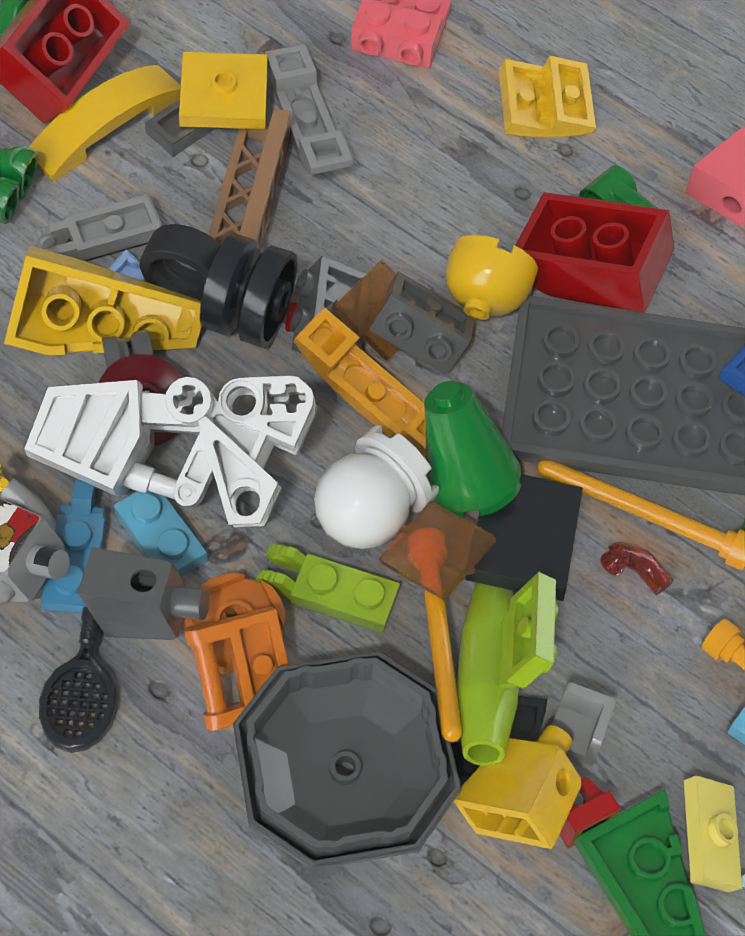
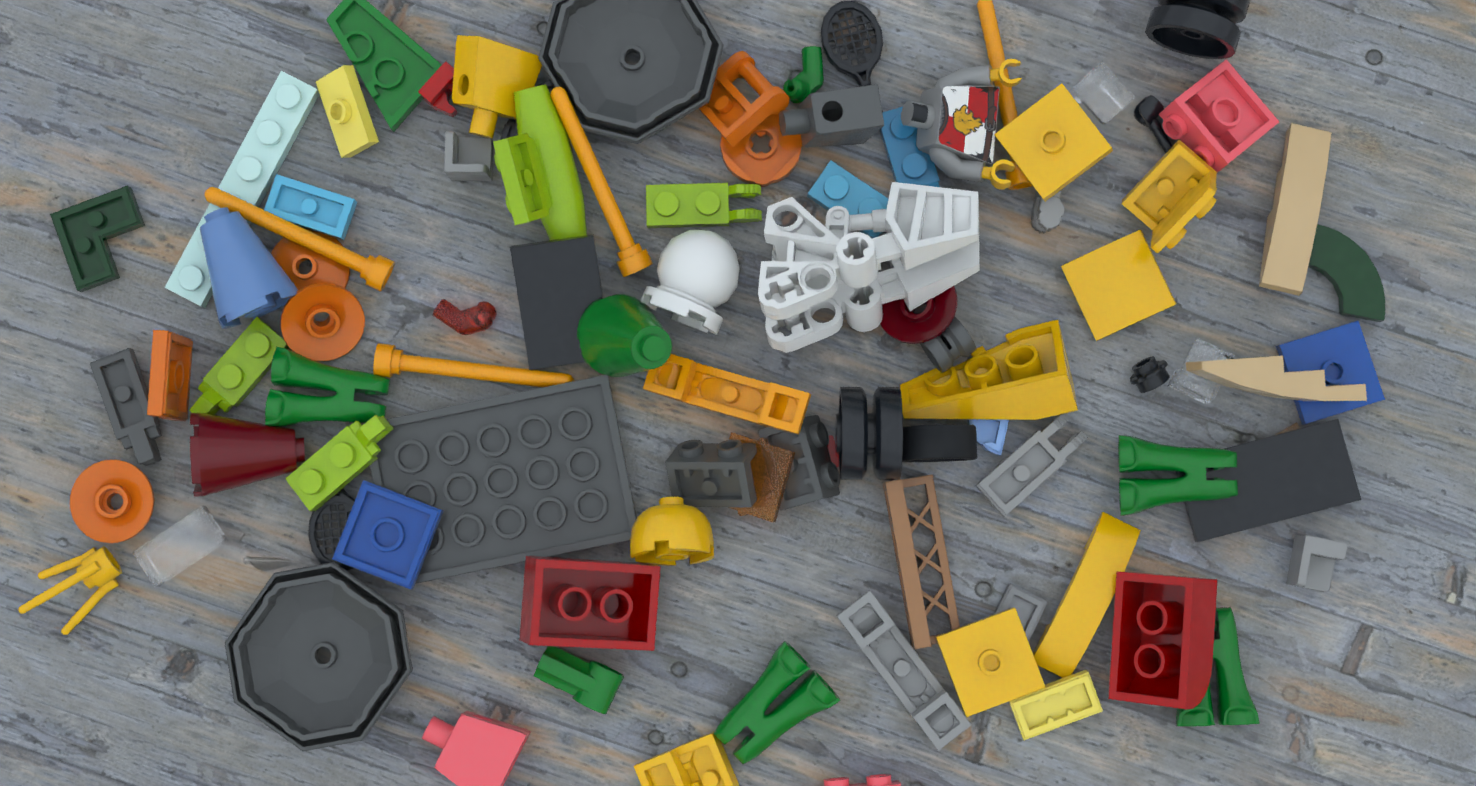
camera: 170 degrees right, 25 degrees up
clear orange piece [379,501,496,601] -> none
none -> green piece [713,641,840,764]
none -> green arm [783,46,824,103]
none -> light yellow plate [1008,669,1103,740]

